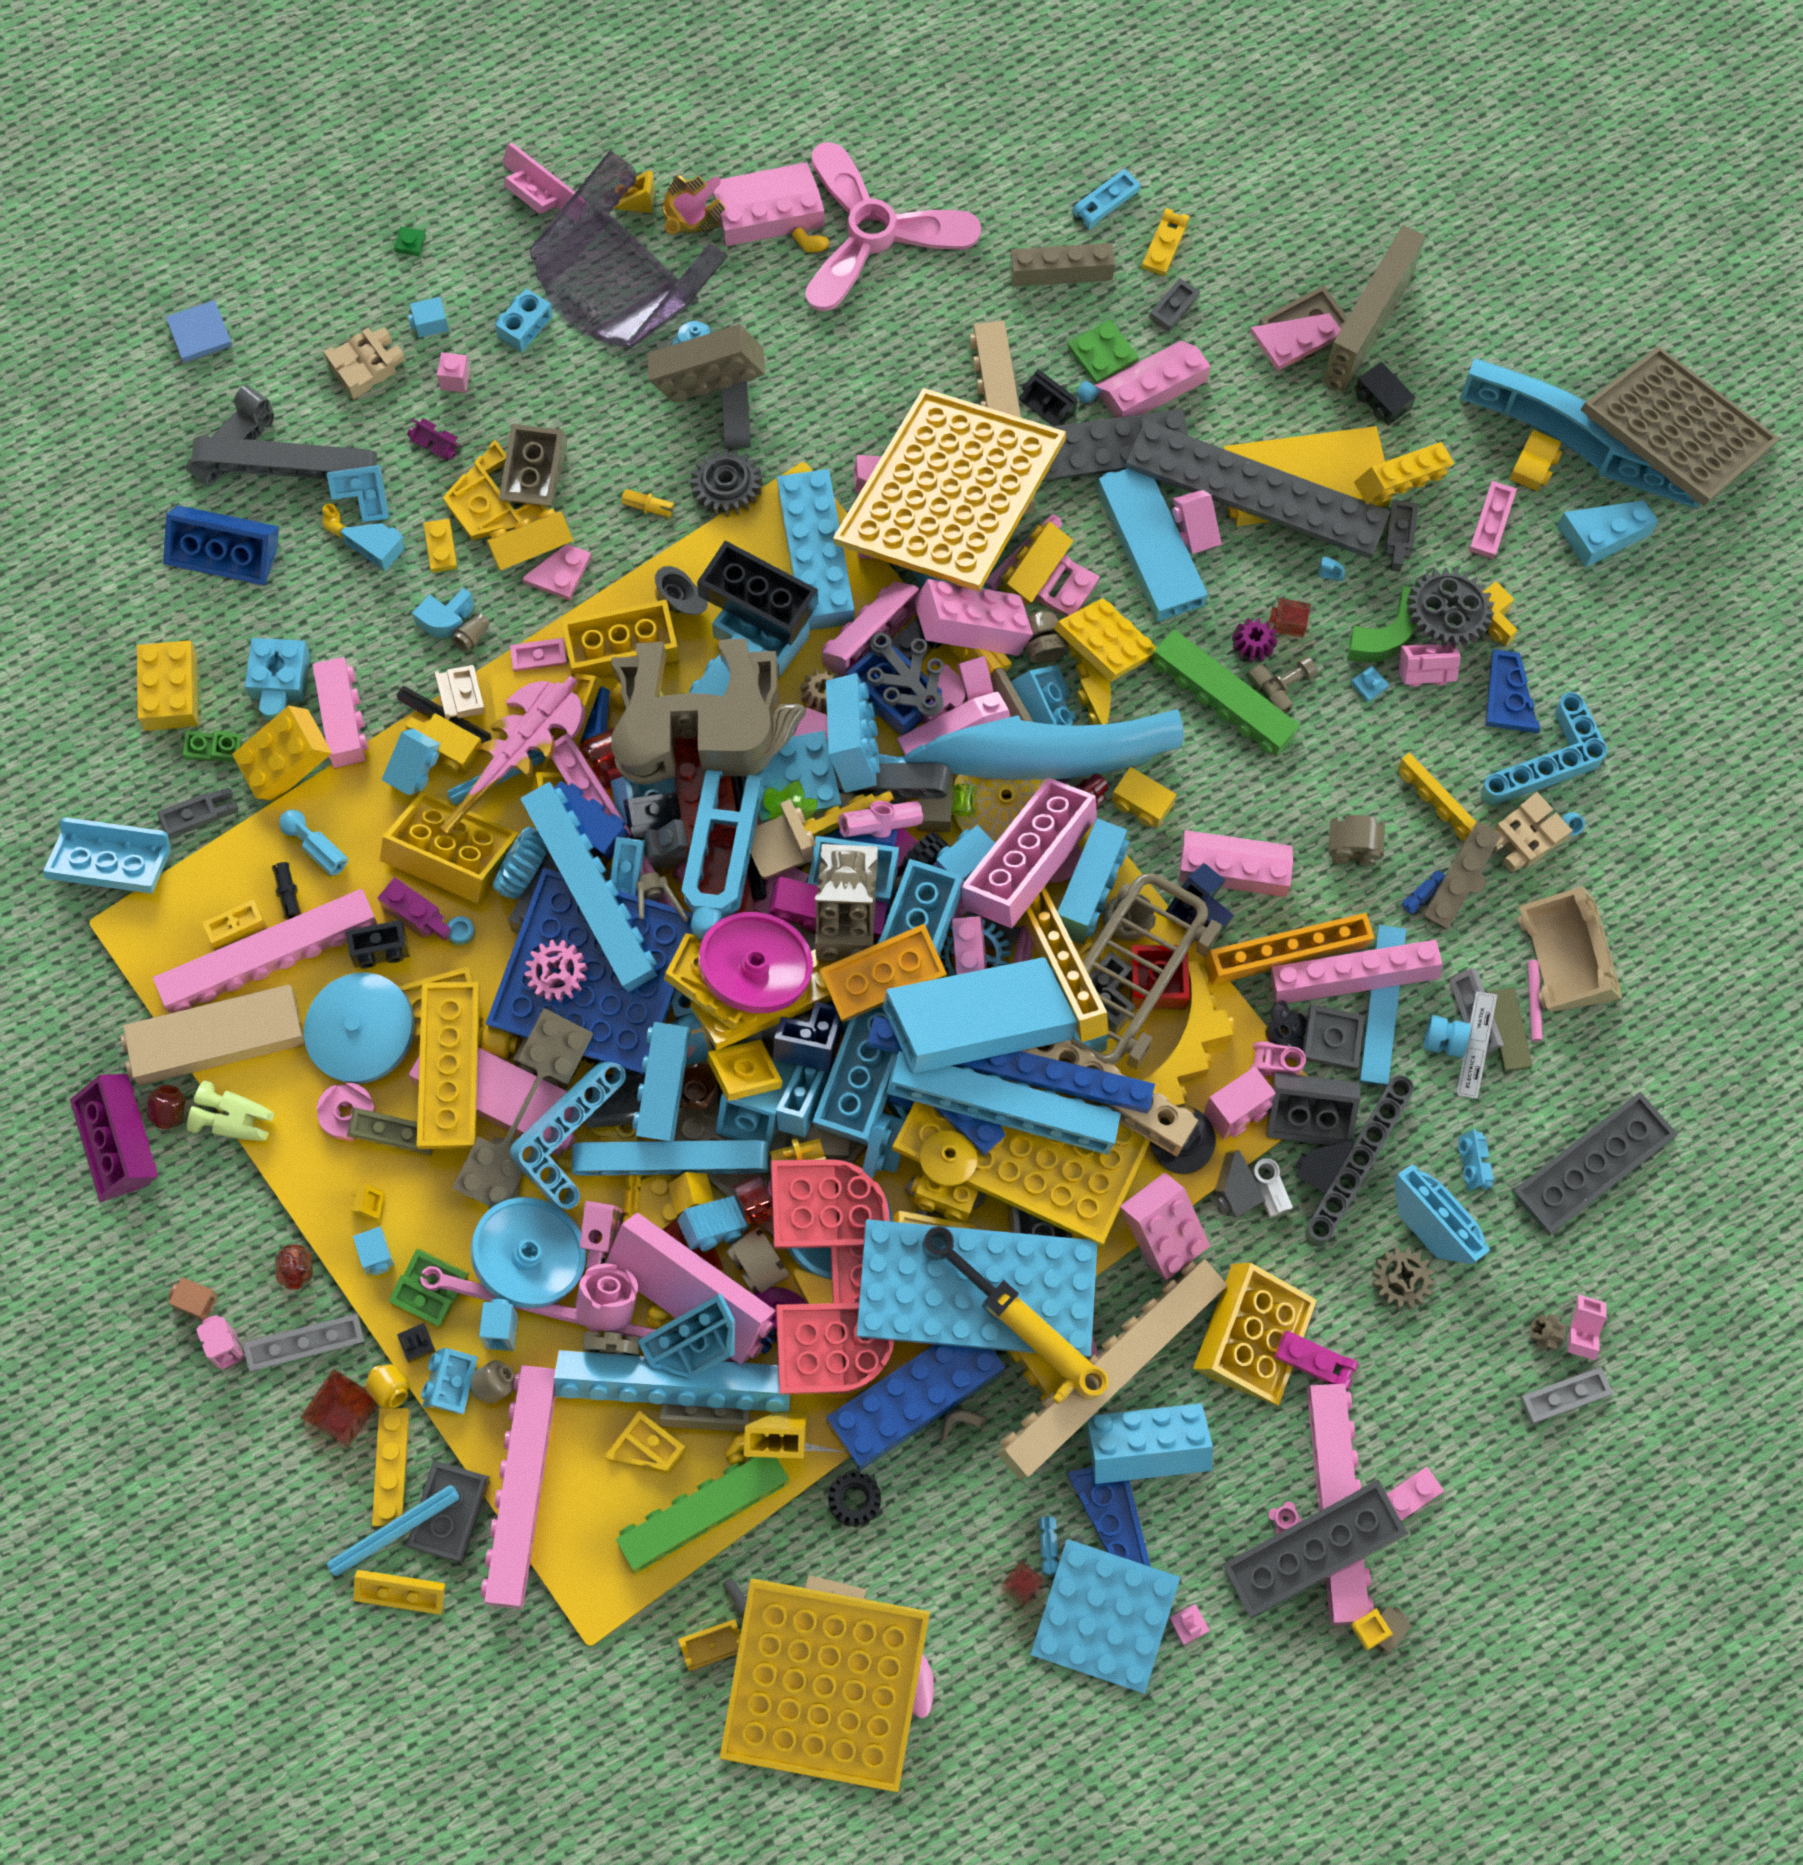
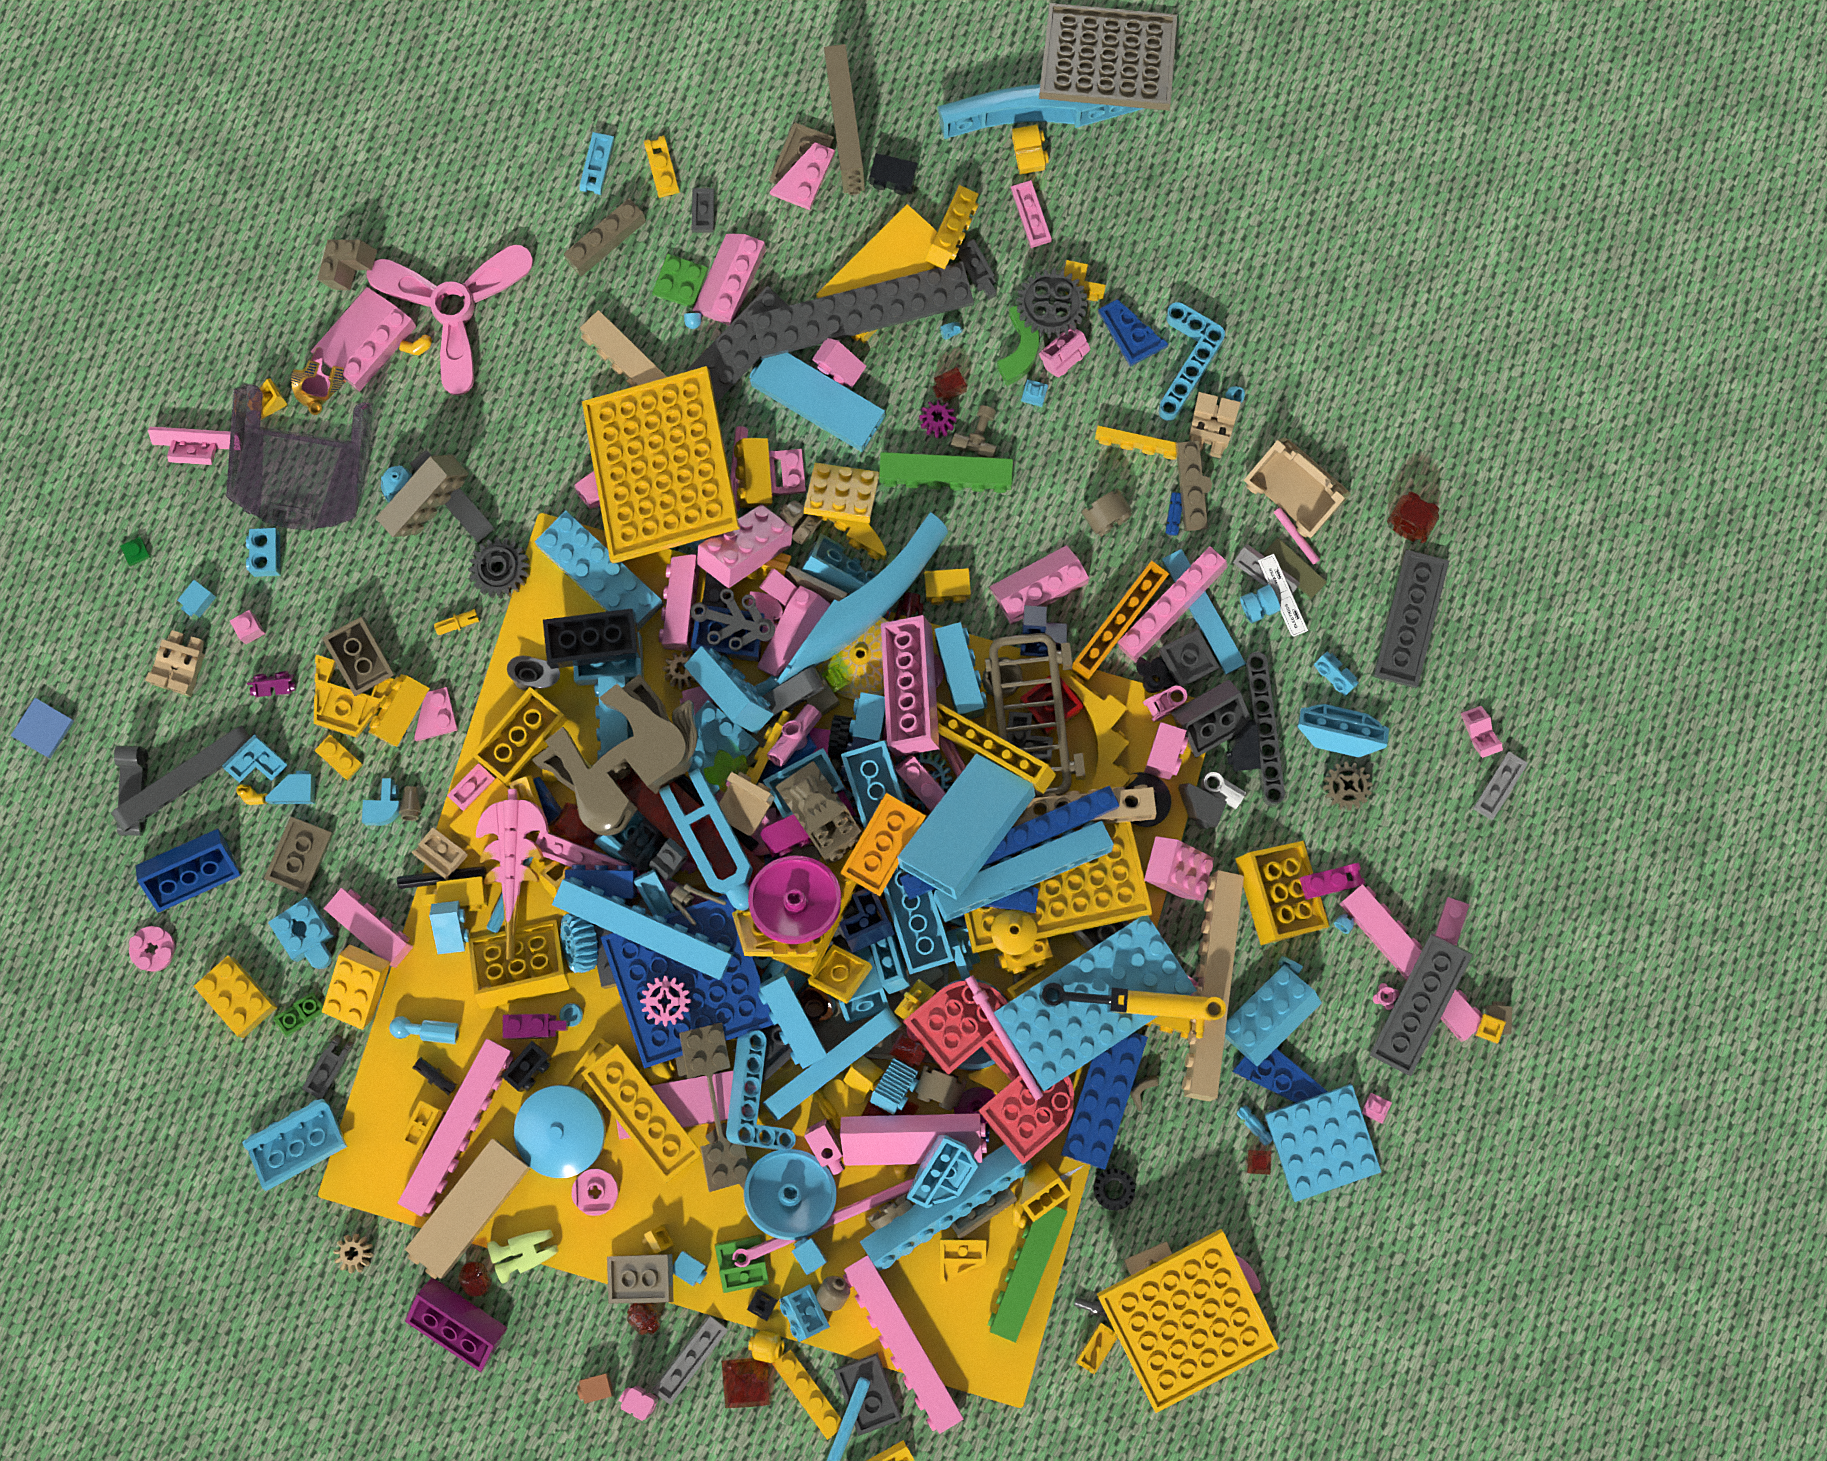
camera: 30 degrees left, 10 degrees up
olive tile [347,1107,433,1156] -> none
bright pink brick [576,1263,638,1332] -> none
black hinge [1019,369,1078,426] -> none
dark tan gear [1530,1313,1566,1350] -> none
medium azure wedge [1557,500,1658,567] -> none
none -> bright pink plate [129,926,176,972]
none -> dark tan plate [264,817,333,896]
none -> dark tan brick [317,239,377,290]
none -> tan gear [334,1234,374,1273]
none -> dark tan plate [607,1254,674,1304]
none -> bright pink bar [965,975,1043,1101]
none -> medium azure tile [1277,956,1303,975]
none -> medium azure hinge [1334,914,1354,934]
none -> clear red brick [1387,492,1440,543]

